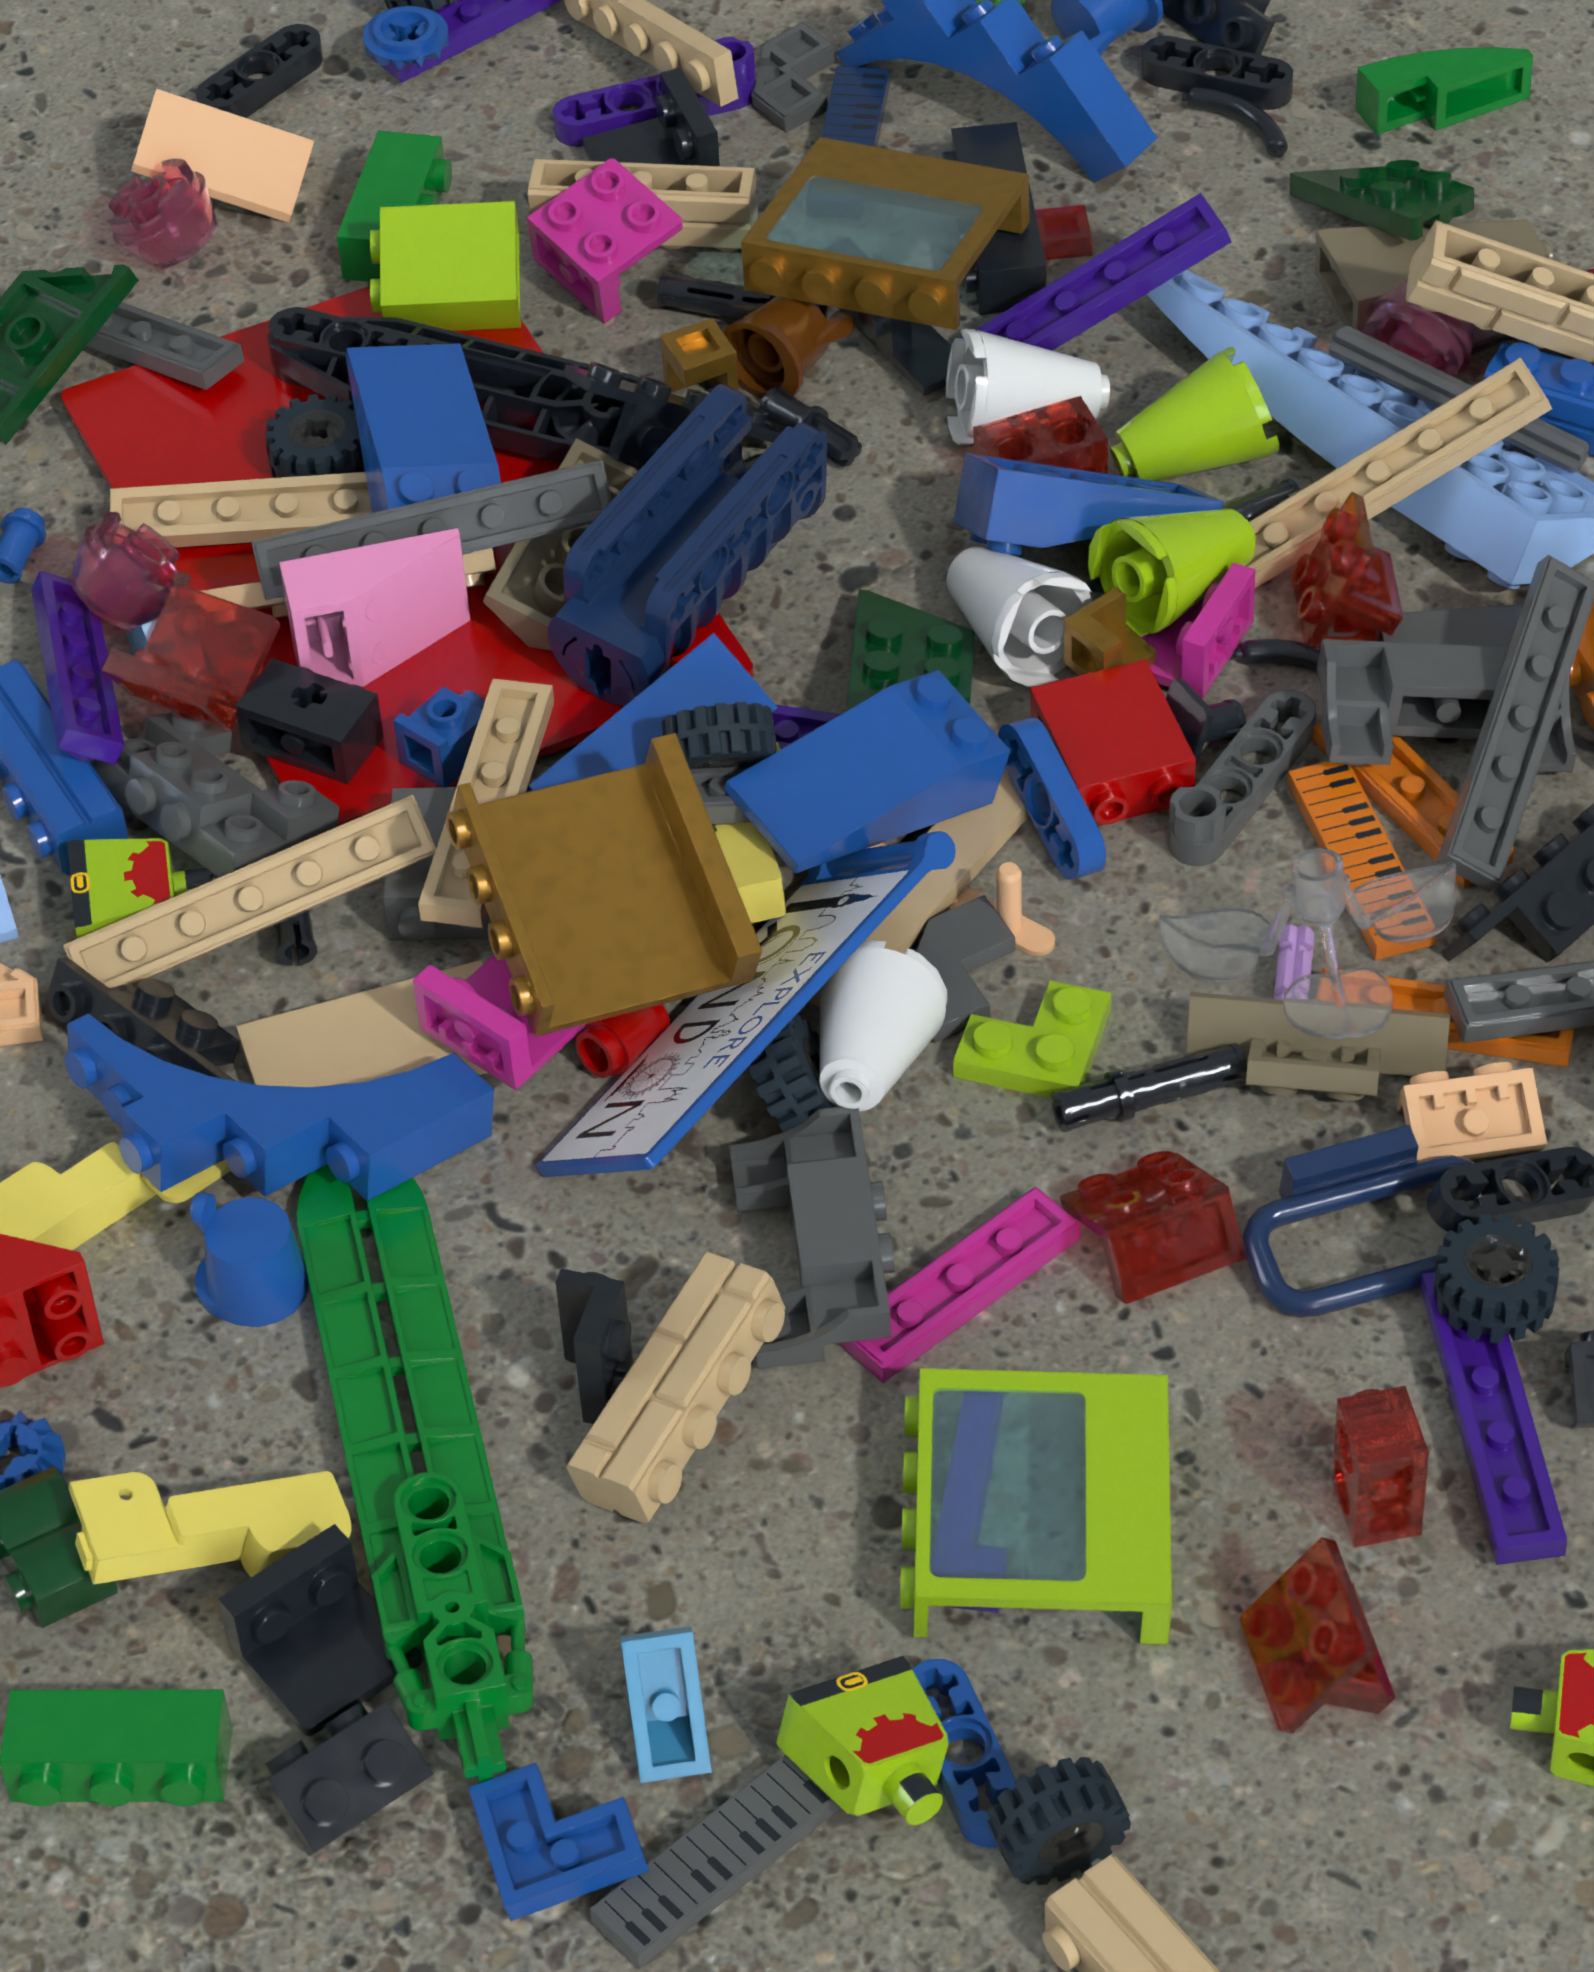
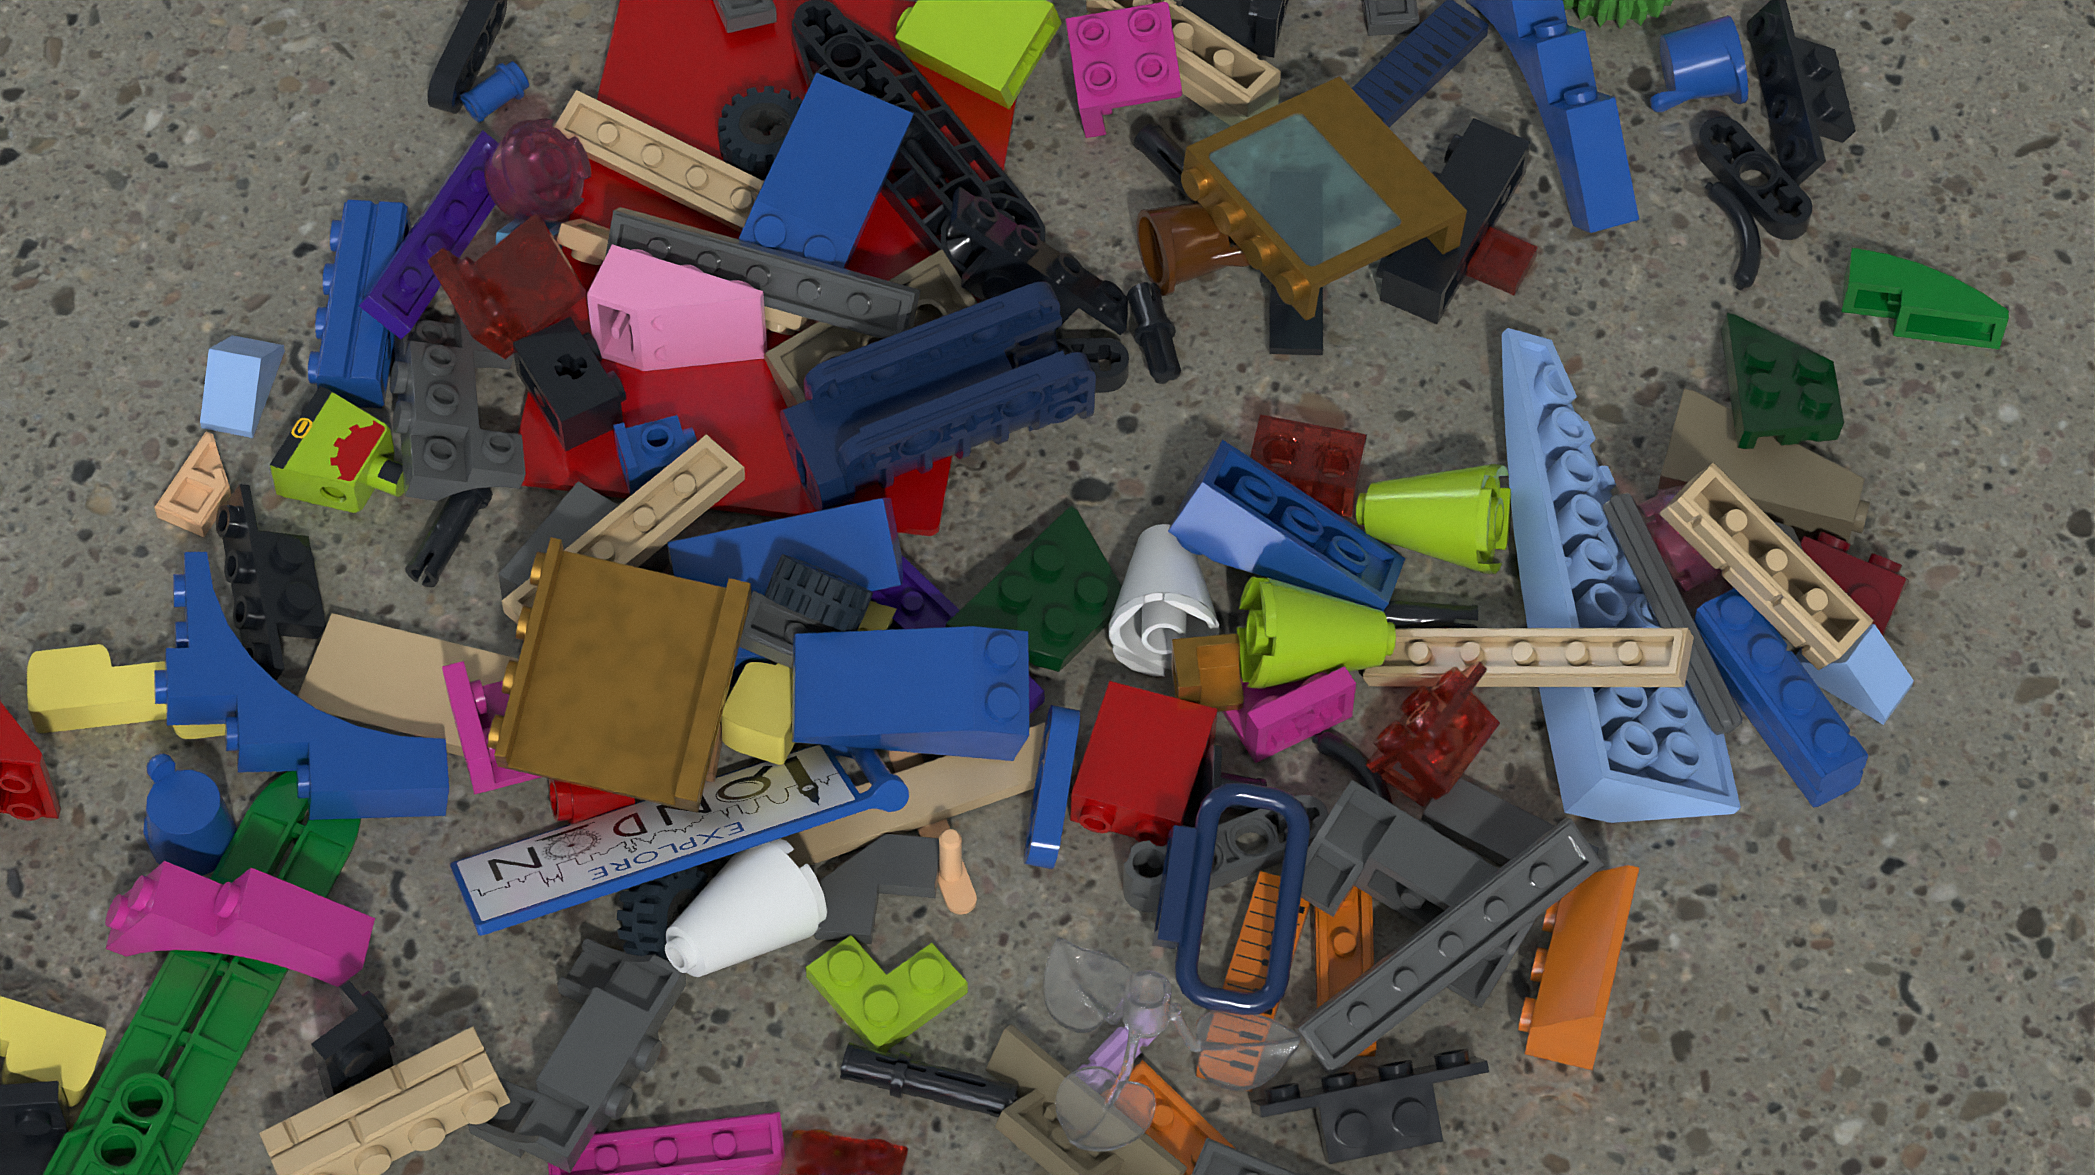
camera: 30 degrees right, 10 degrees up
tan tile [63,795,436,988] -> none
pearl gold panel [661,318,739,392] -> none
white cone [946,329,1110,446] -> none
dark purple plate [962,193,1232,351] -> none
none -> dark pink arch [105,861,375,987]
none -> dark blue bar [1152,783,1310,1015]

